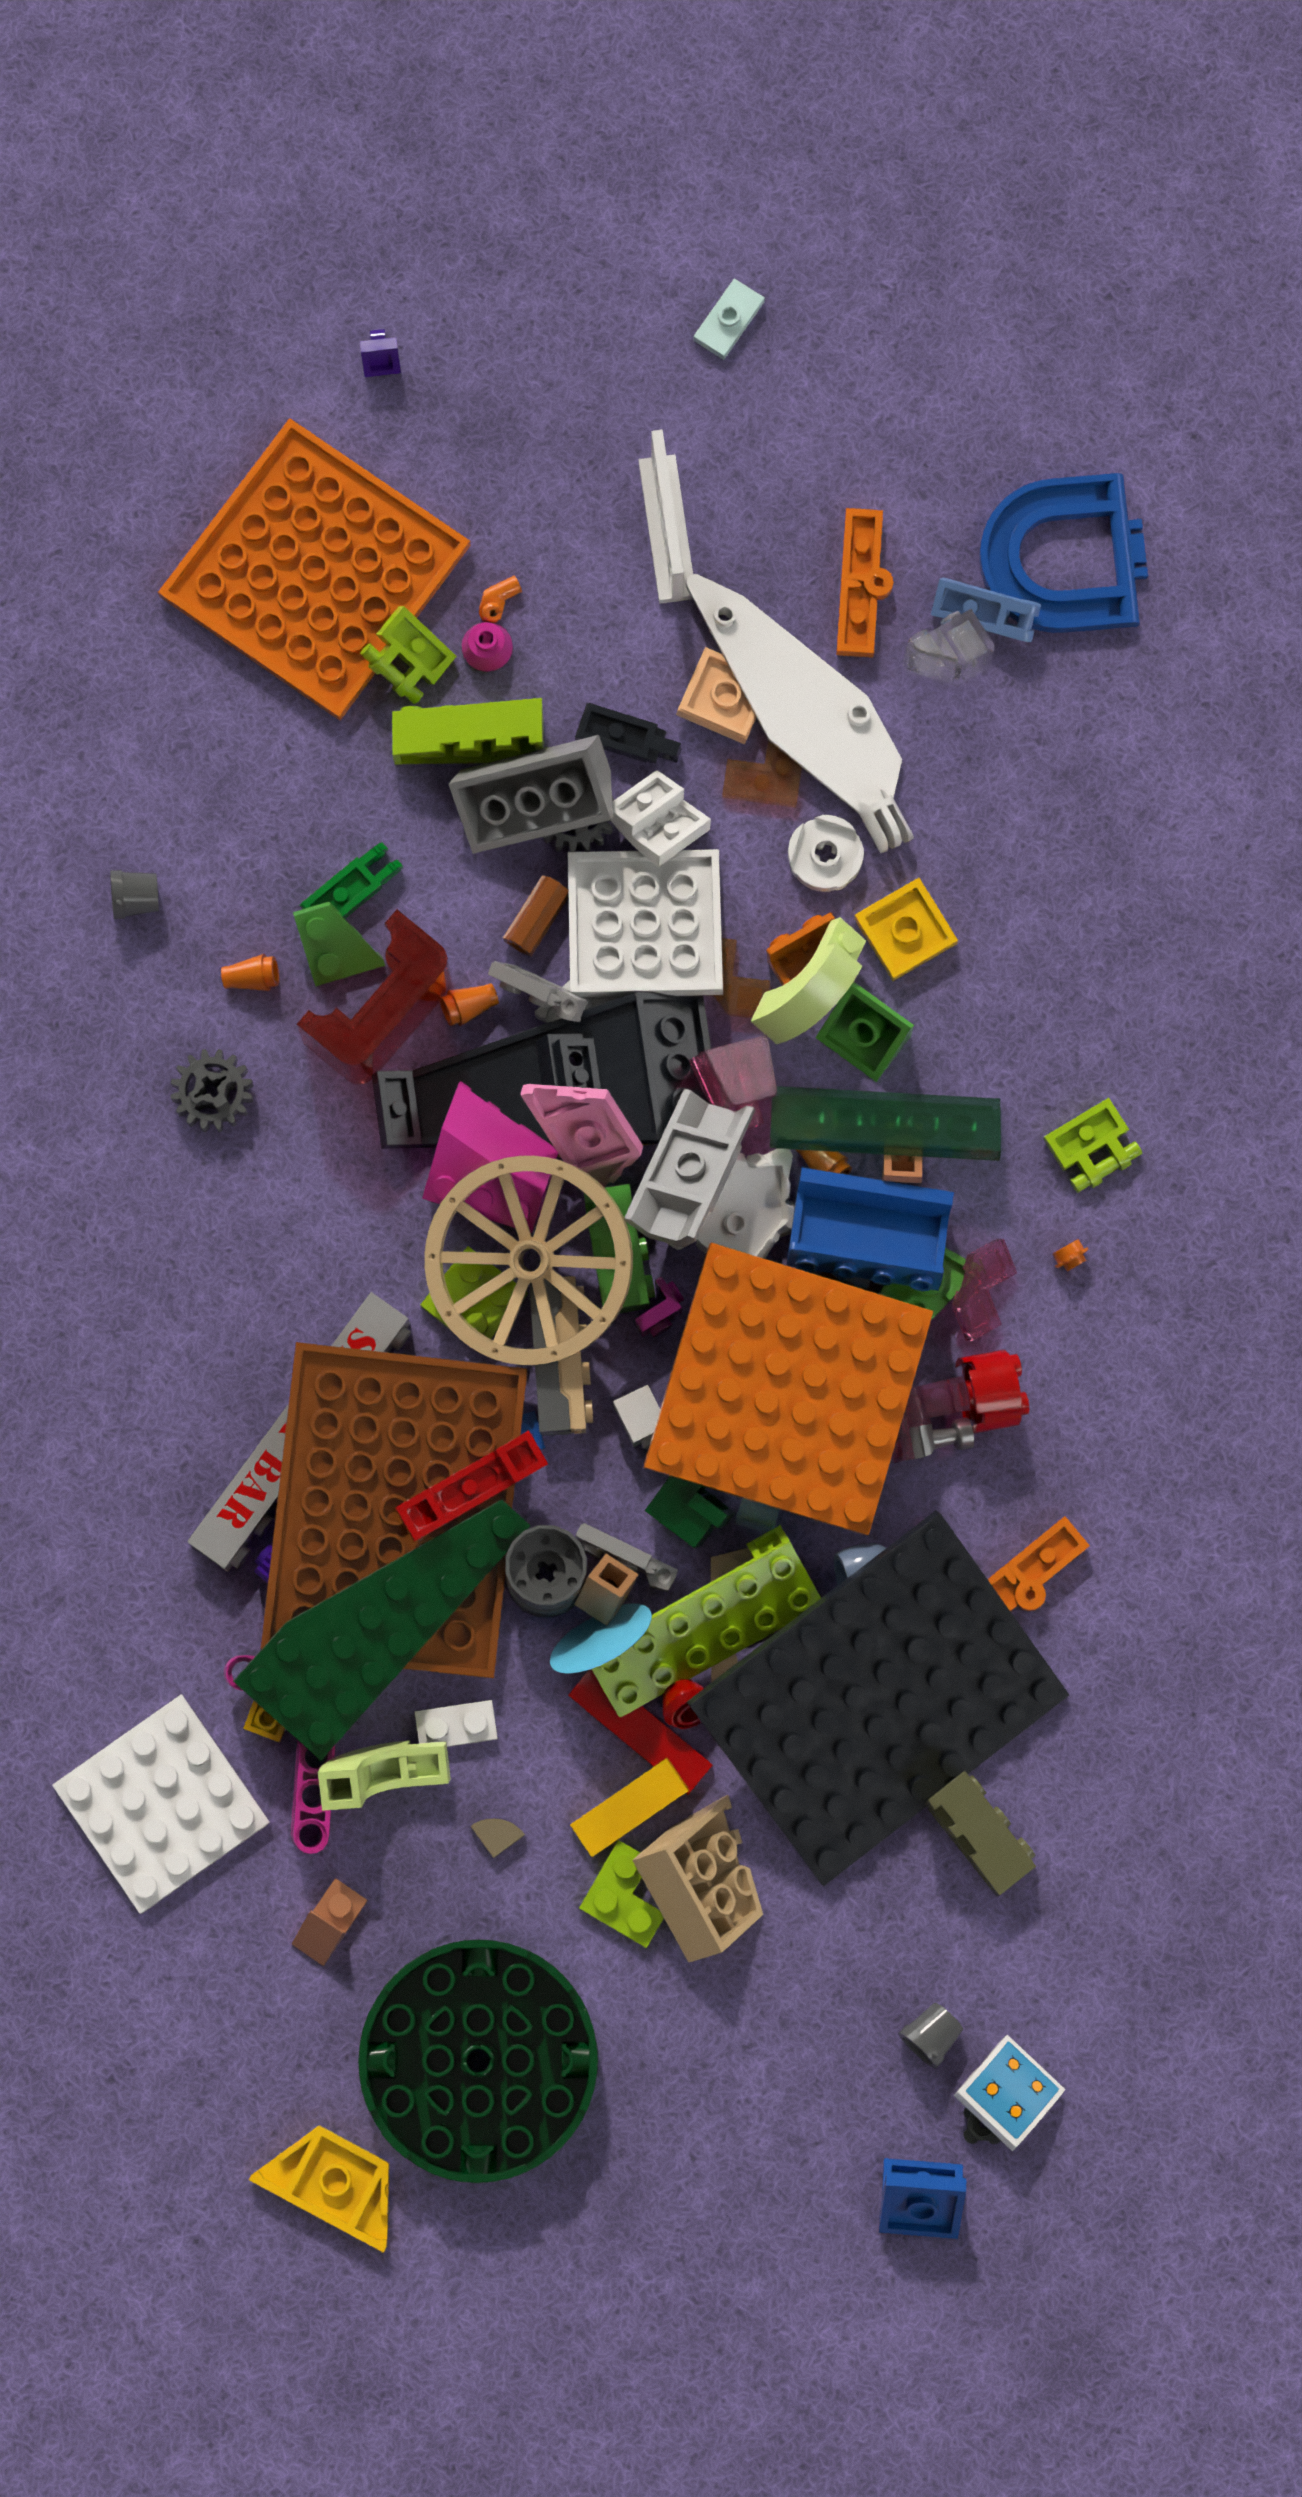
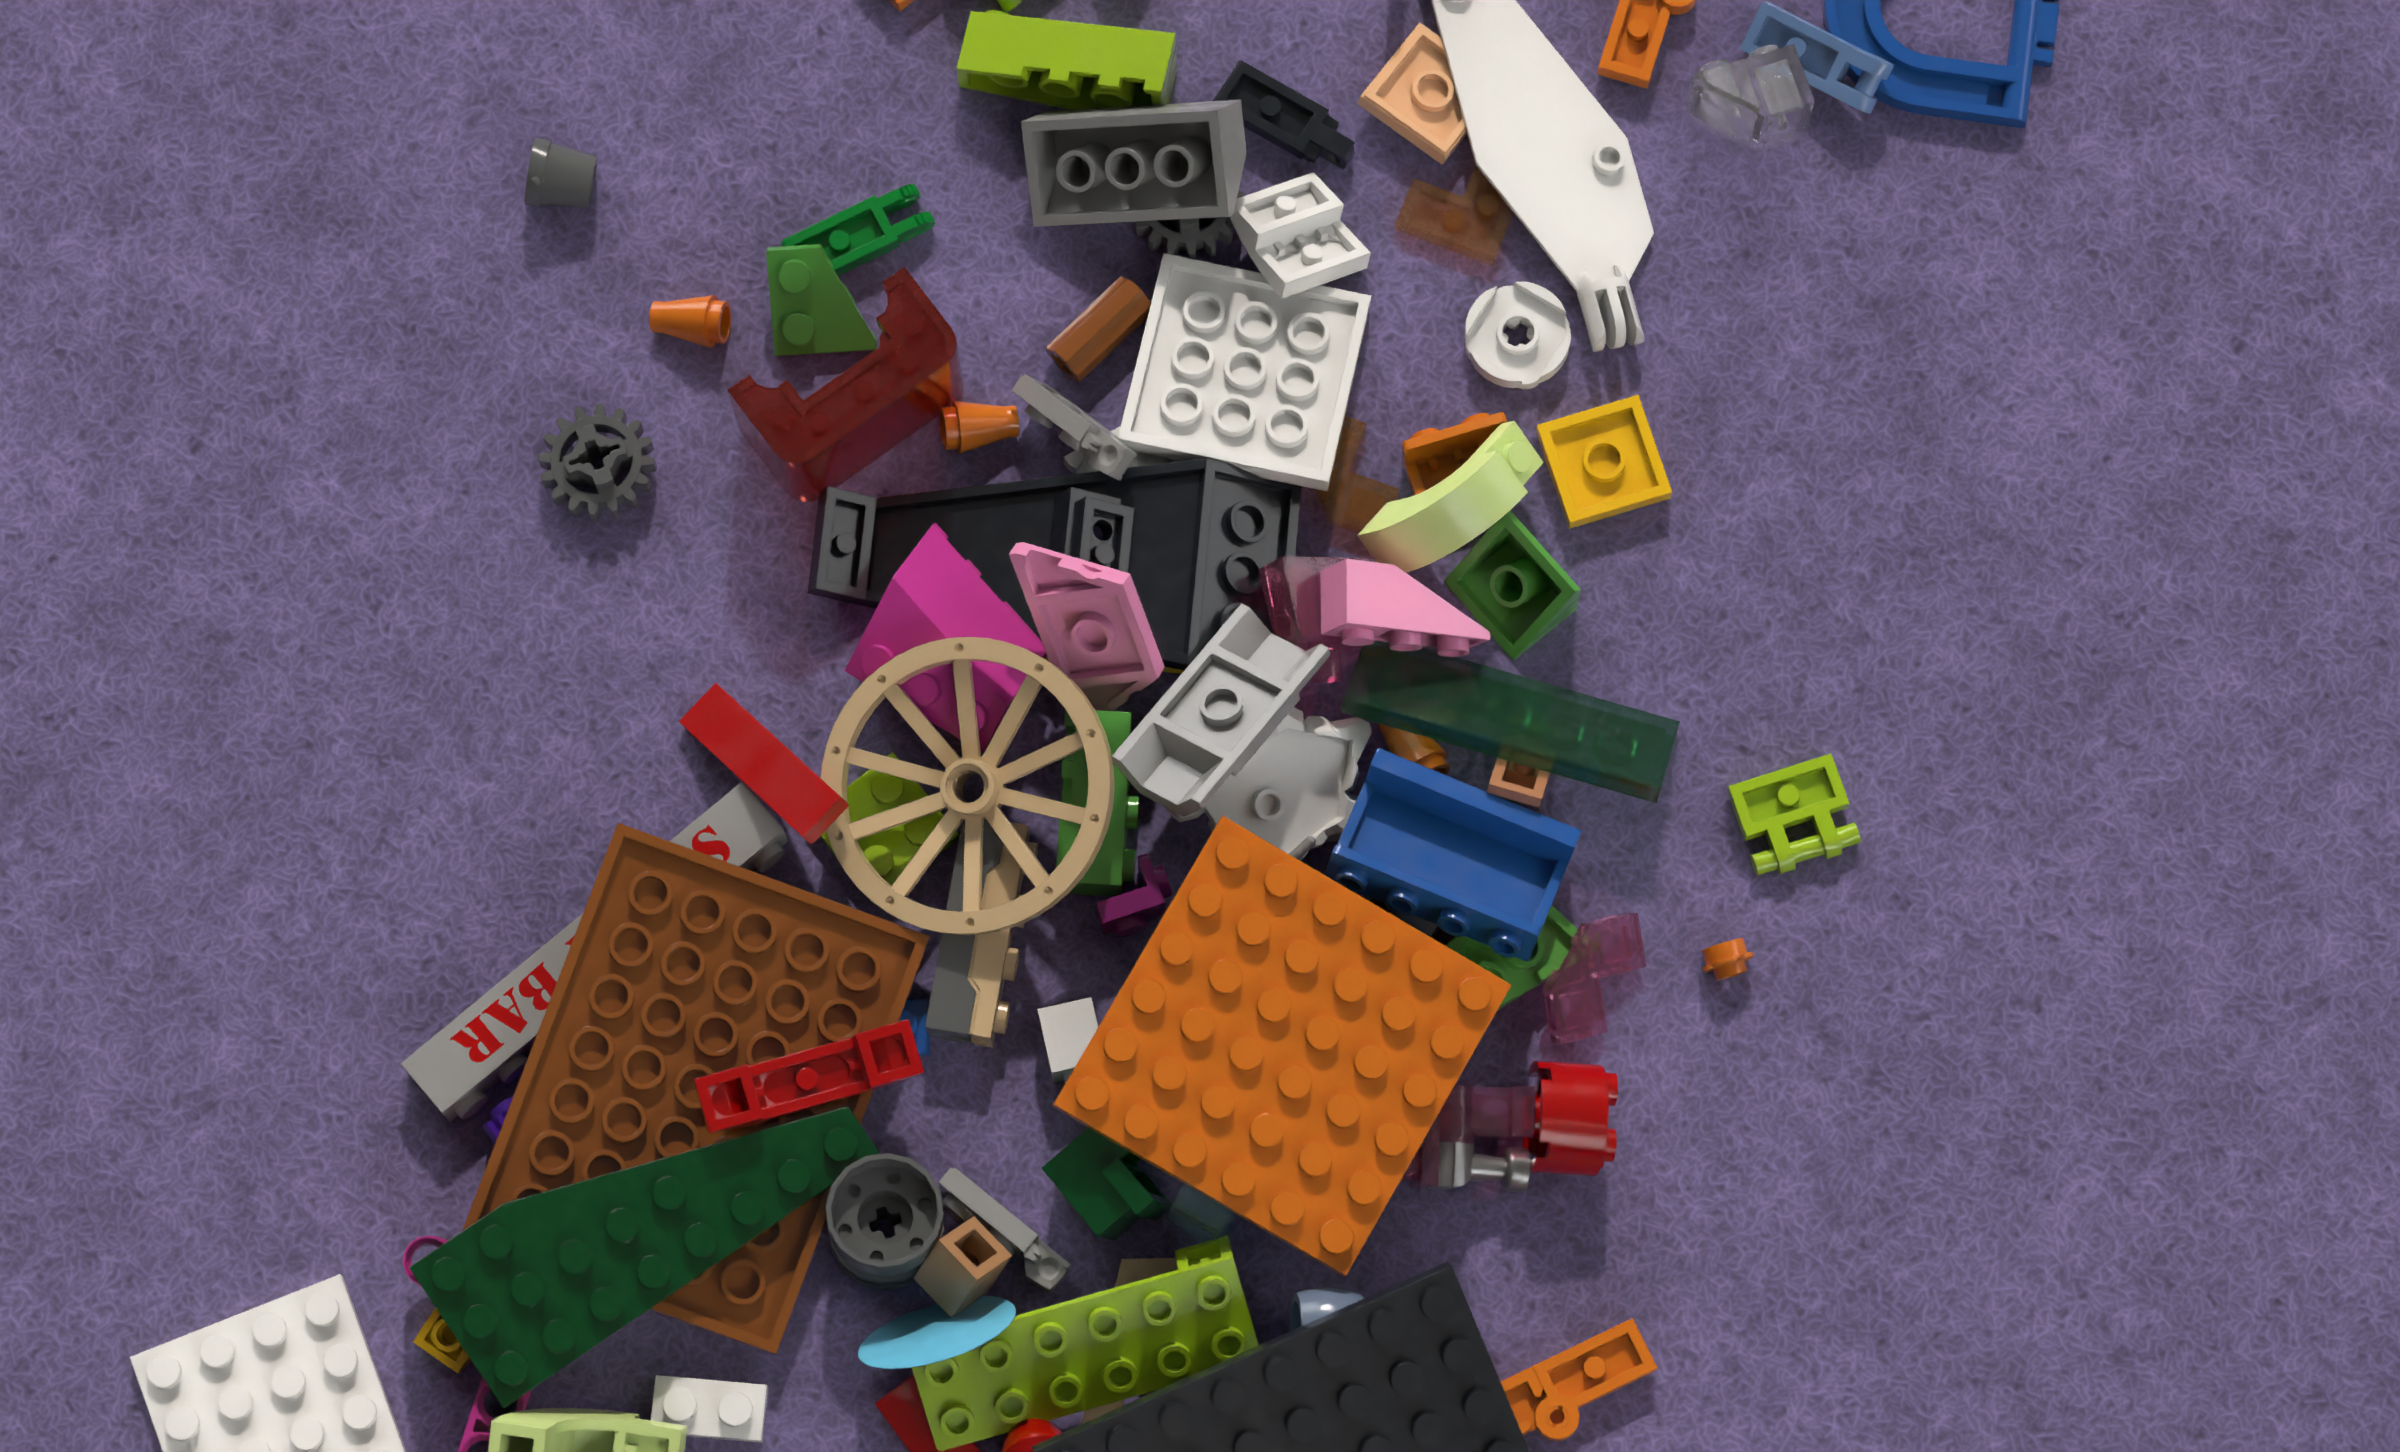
camera: 15 degrees right, 5 degrees down
none -> red tile [679,683,849,845]
none -> bright pink slope [1320,559,1490,657]

